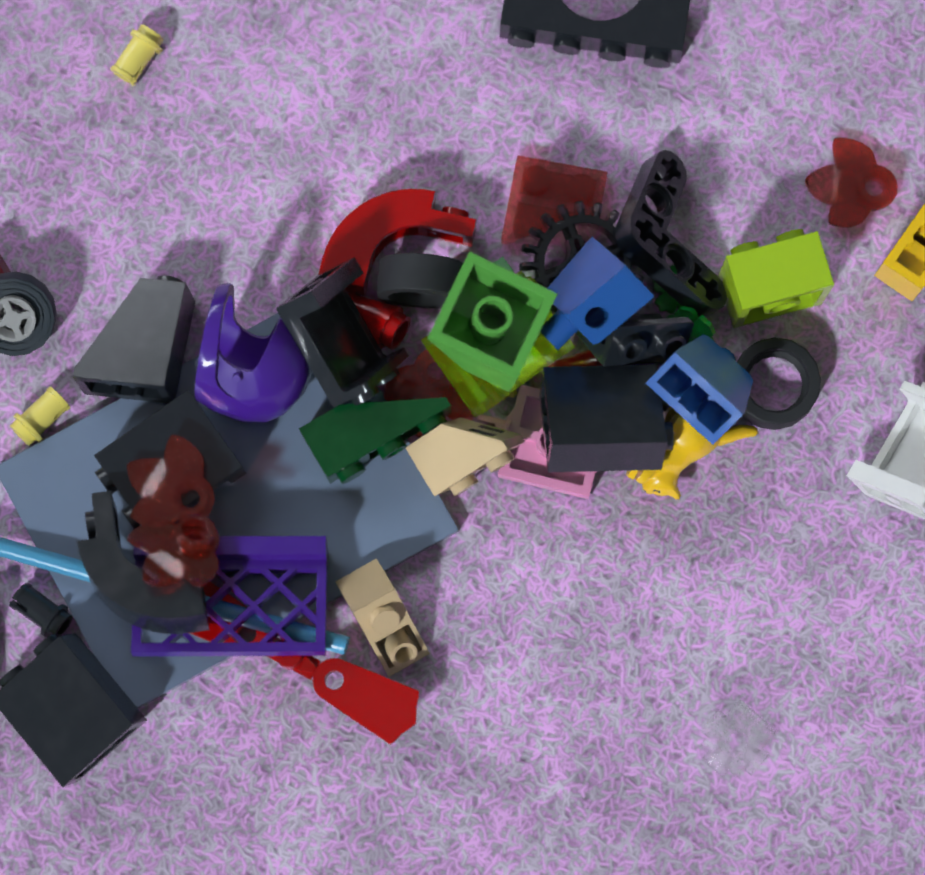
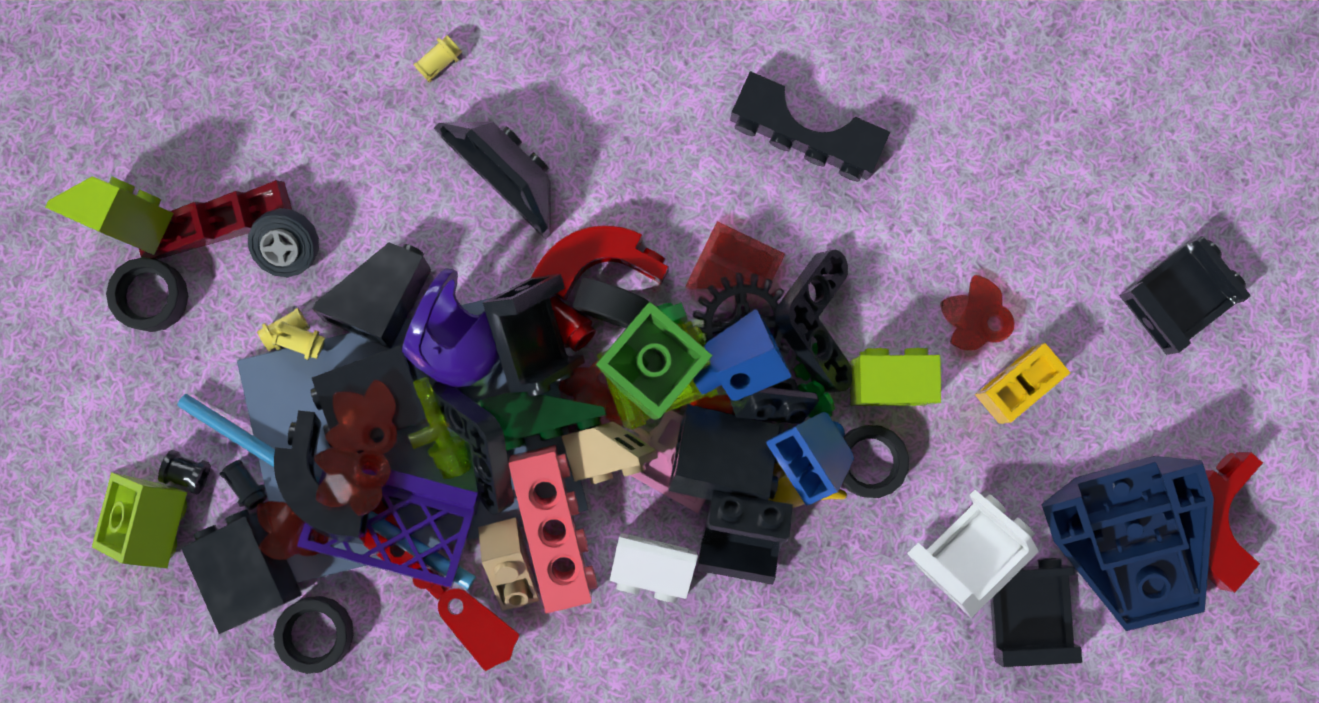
camera: 15 degrees right, 5 degrees up
none -> clear red plate [257,501,329,560]
none -> light yellow pin [272,321,325,360]
none -> black tyre [273,596,354,674]
none -> clear neon green piece [408,377,472,479]
none -> black beam [423,382,514,515]
none -> black wedge [434,122,551,240]
none -> coral brick [508,445,598,614]
none -> white slope [610,533,698,603]
none -> black panel [697,490,793,585]

